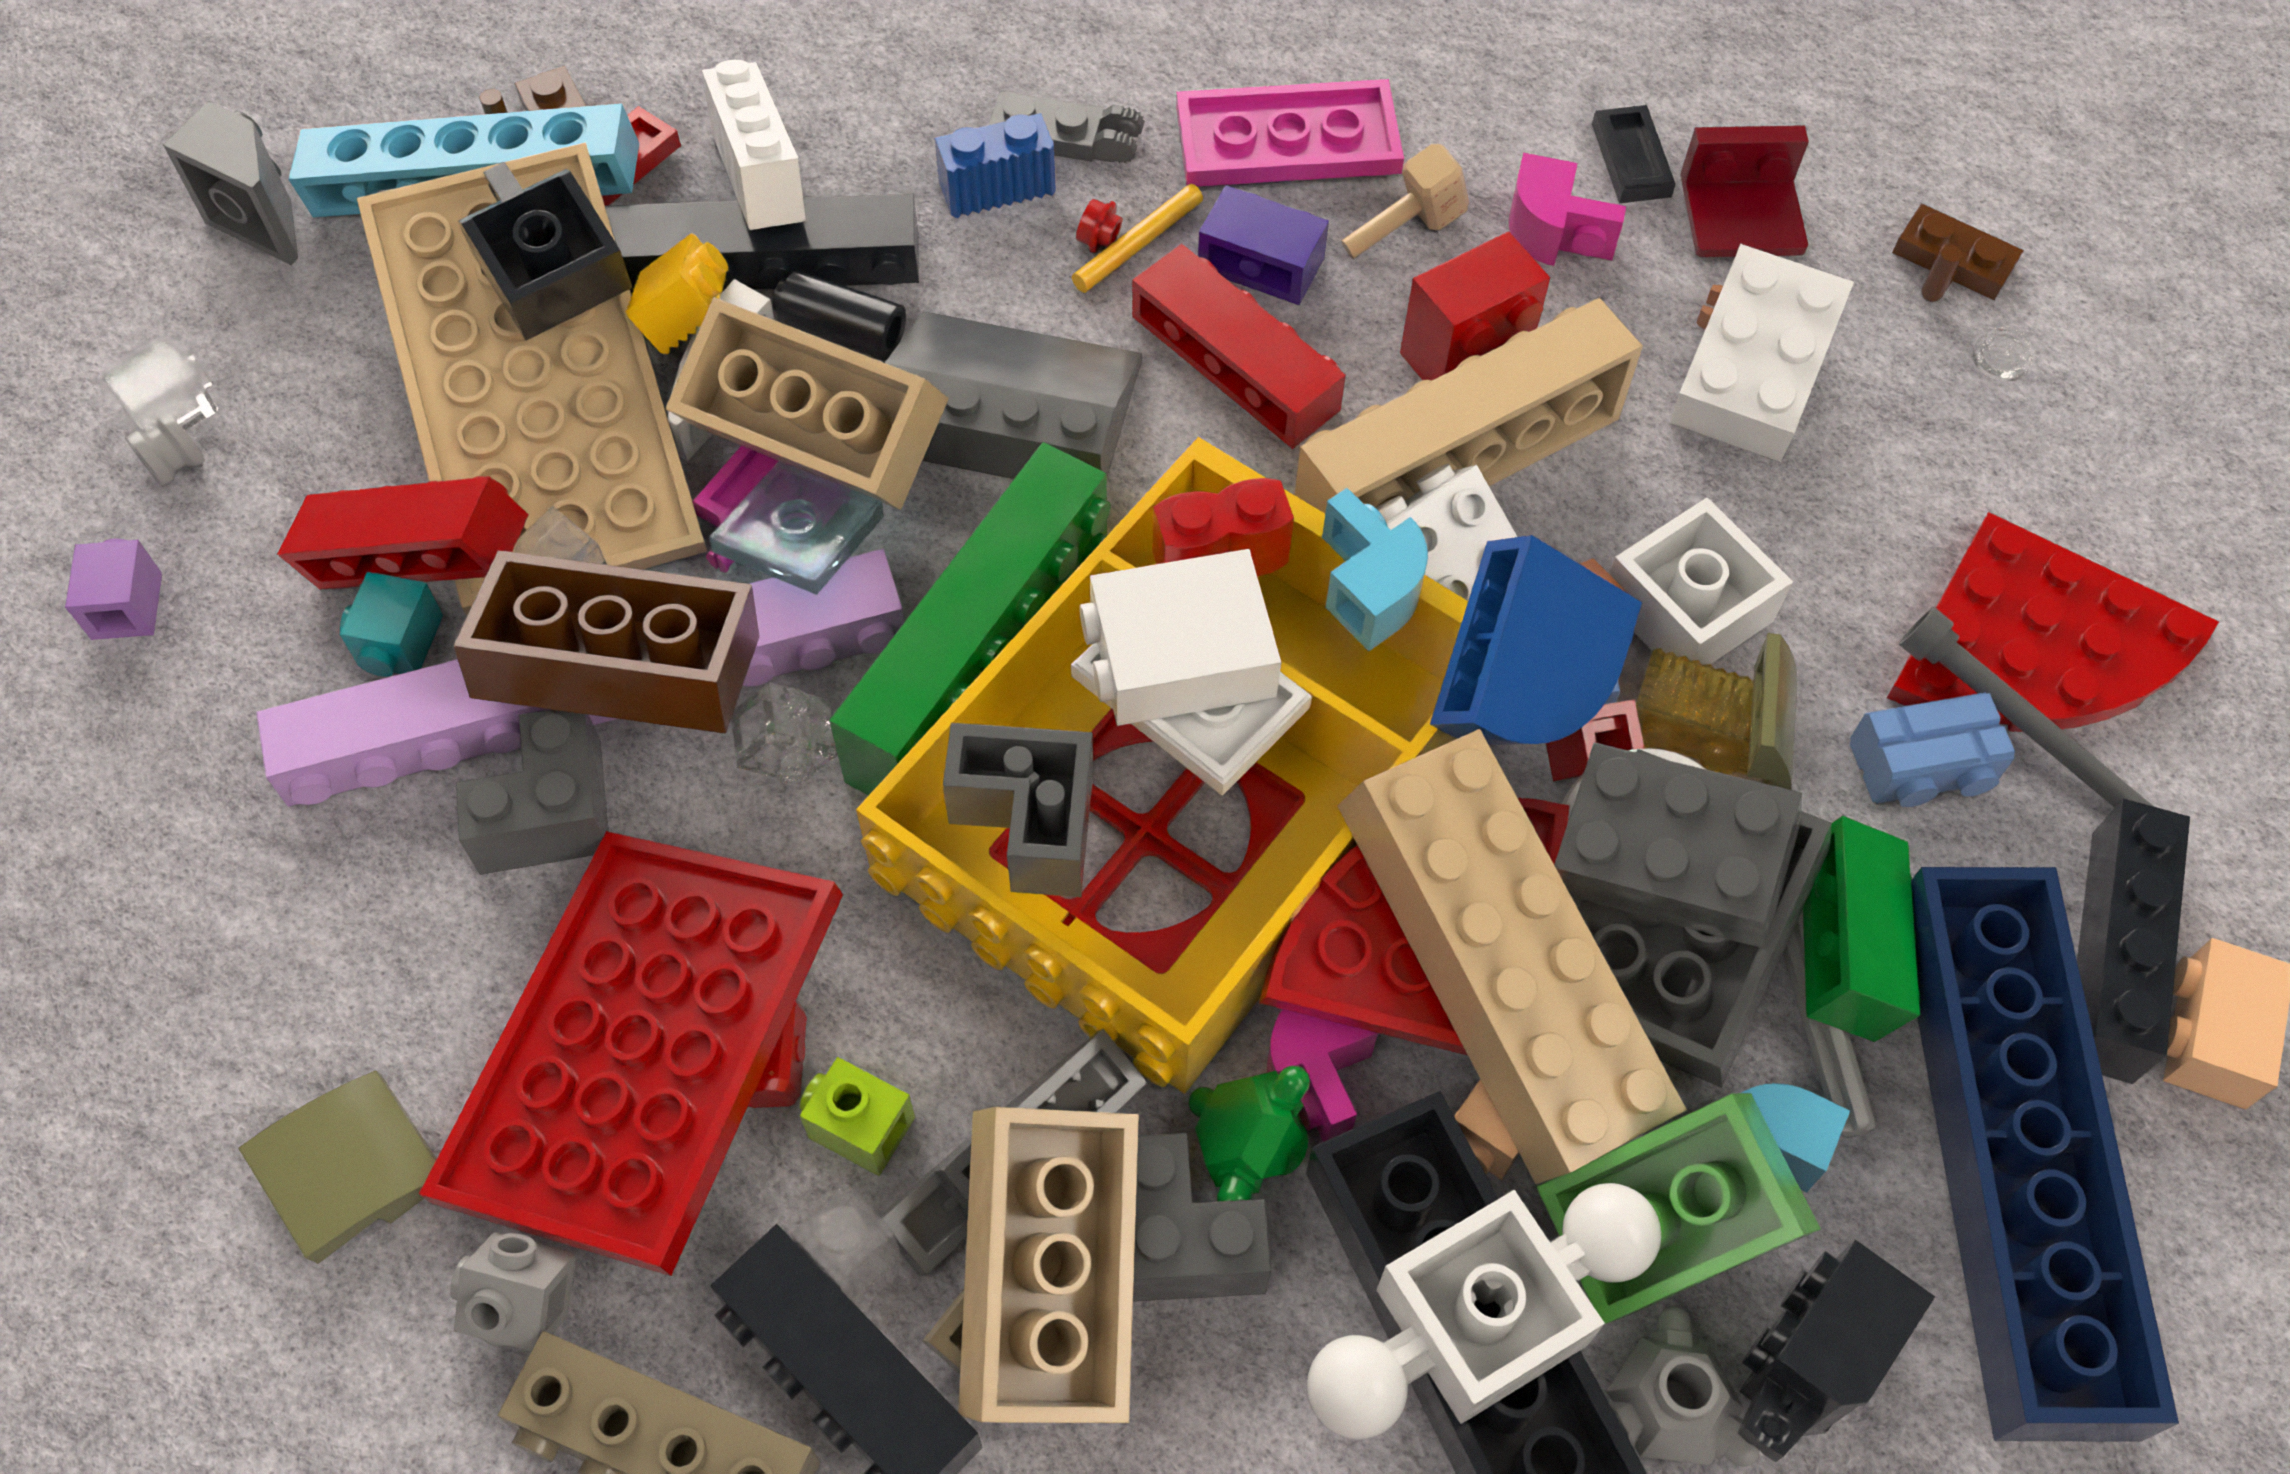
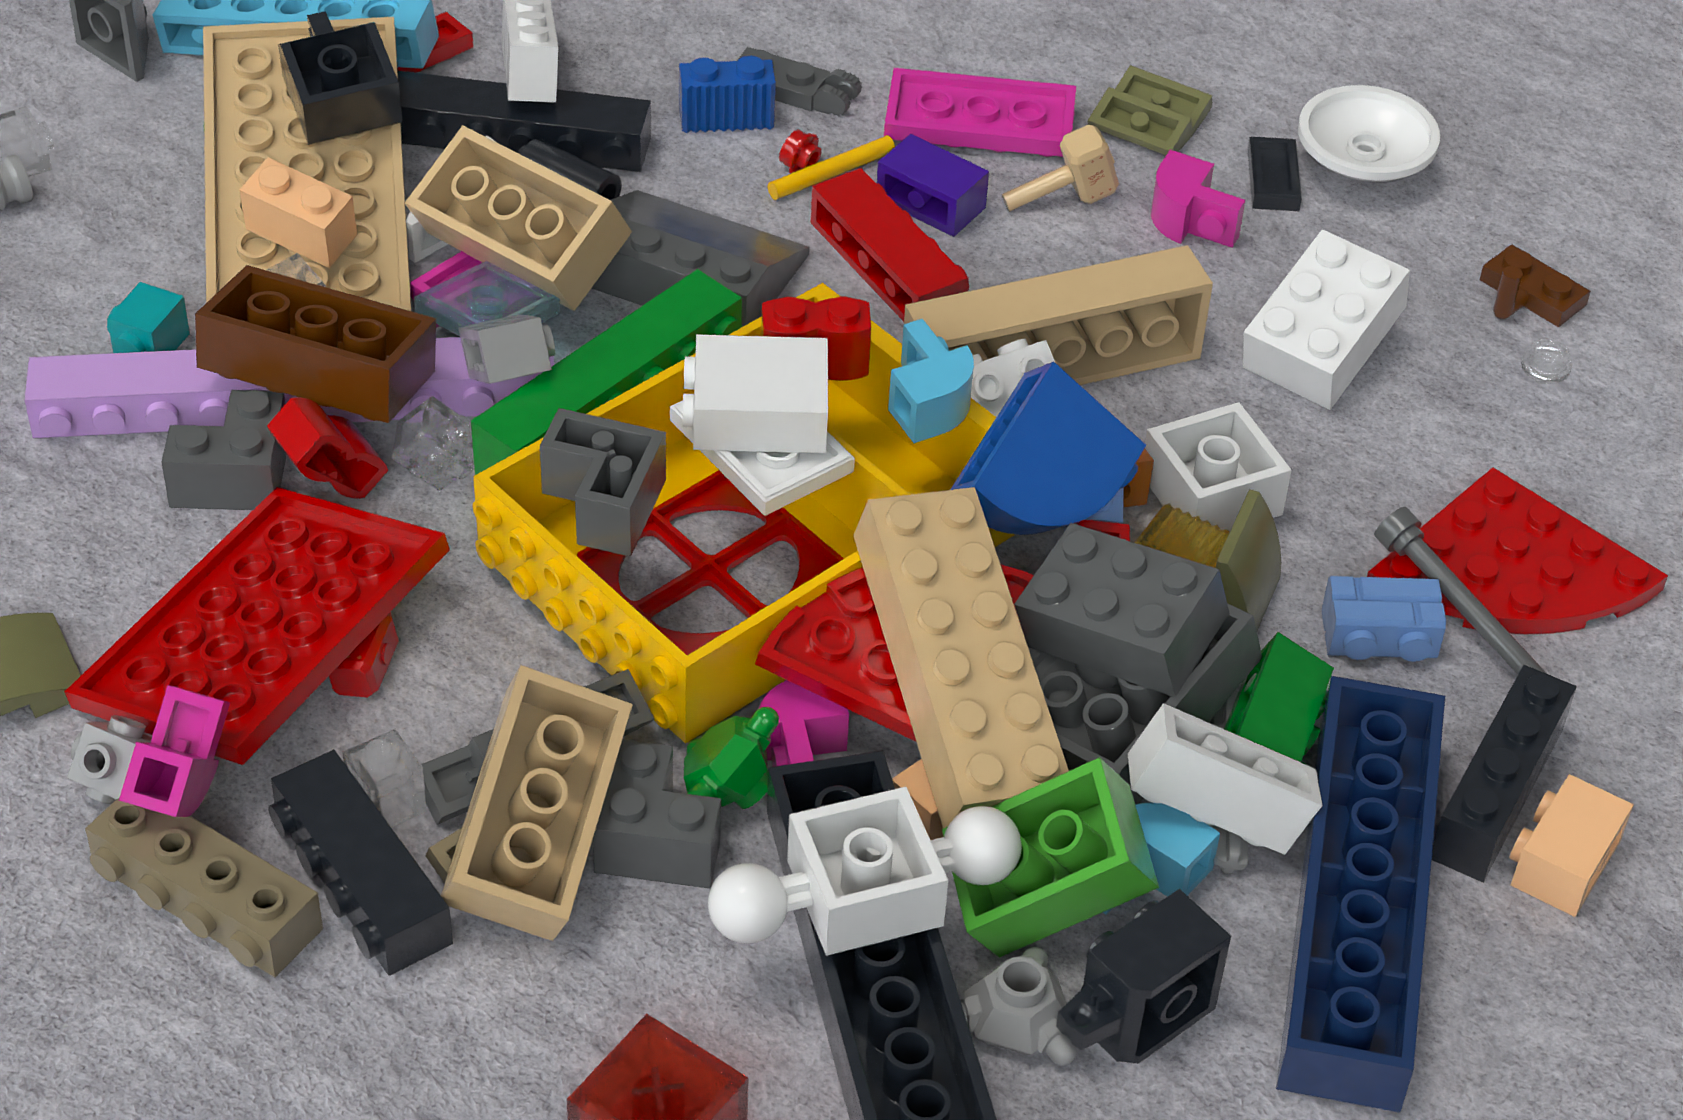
camera: 10 degrees right, 15 degrees down
red brick [277,476,529,590] -> none
yellow brick [625,233,729,354] -> none
lime brick [799,1056,915,1177] -> none
red brick [1400,231,1551,381] -> none
dark red bracket [1680,125,1809,257] -> none
none -> dark pink brick [119,685,230,817]
none -> light nougat brick [239,157,357,268]
none -> red brick [267,397,388,499]
none -> light grey brick [458,314,555,384]
none -> olive slope [1088,65,1212,155]
none -> white brick [1128,703,1322,855]
none -> white dish [1298,85,1440,182]

